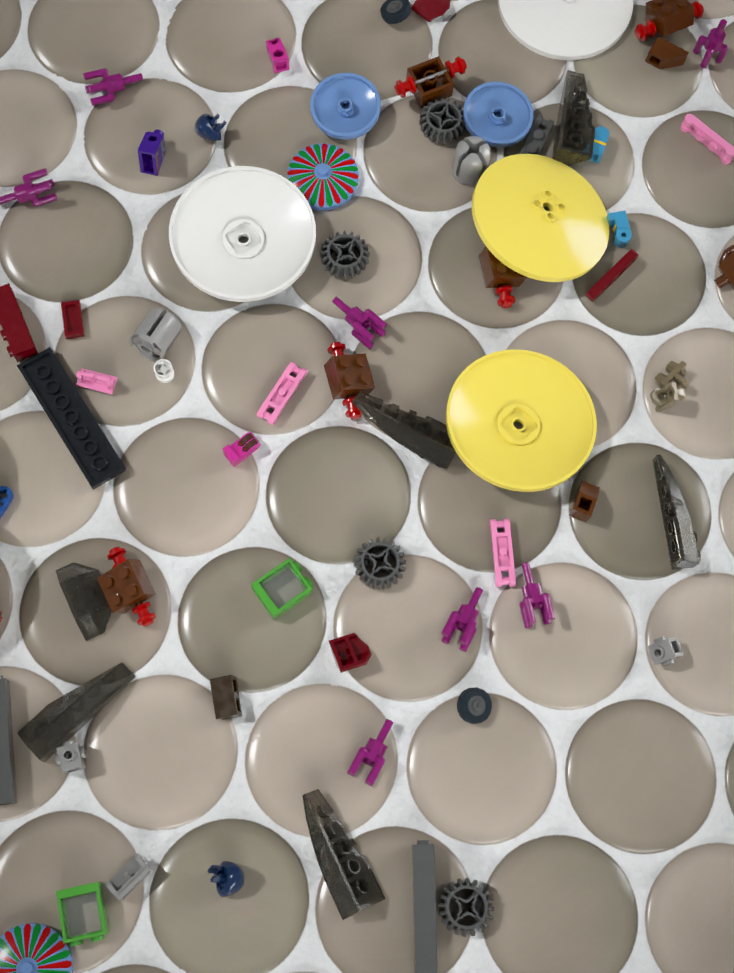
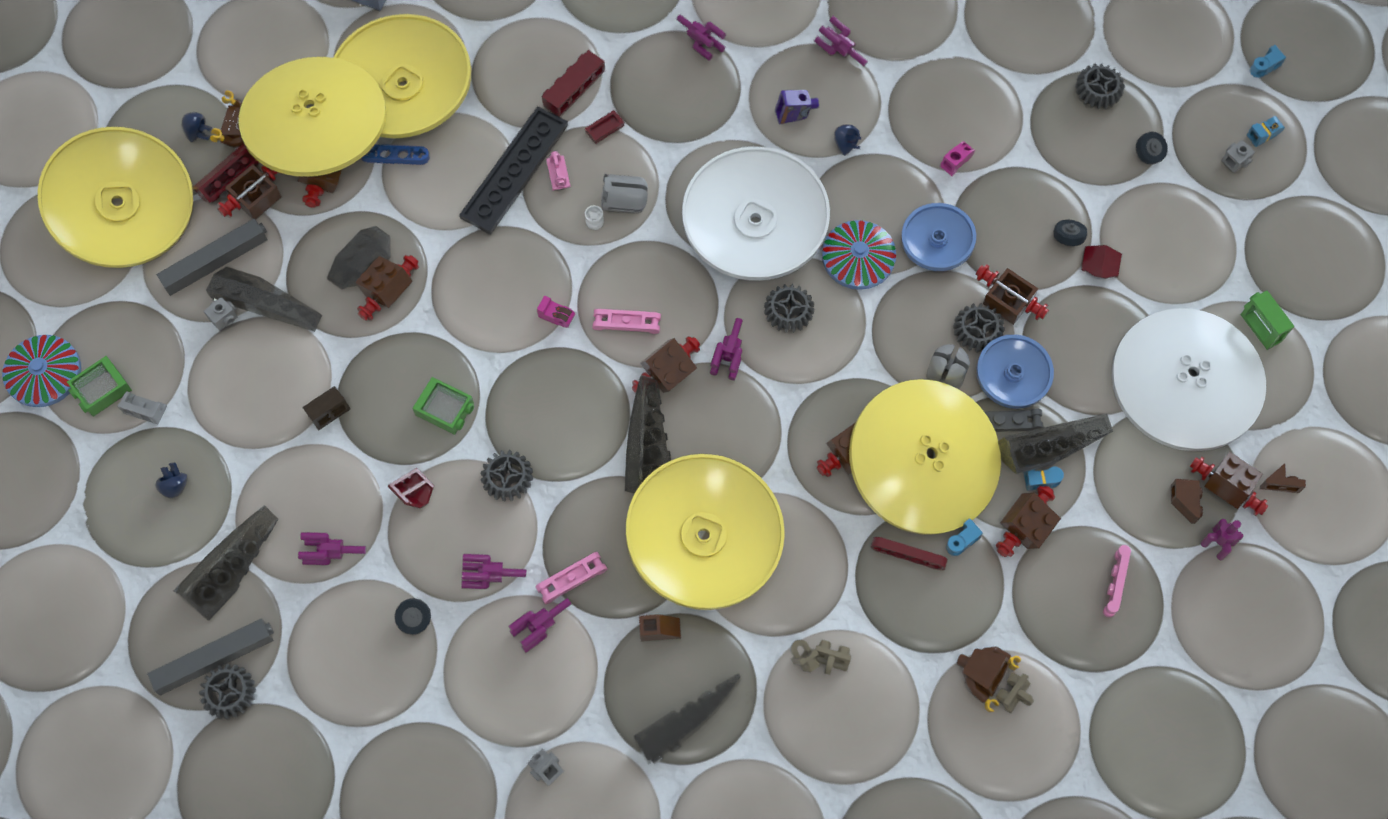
camera: 70 degrees right, 5 degrees down
none -> reddish brown brick [996,486,1061,557]

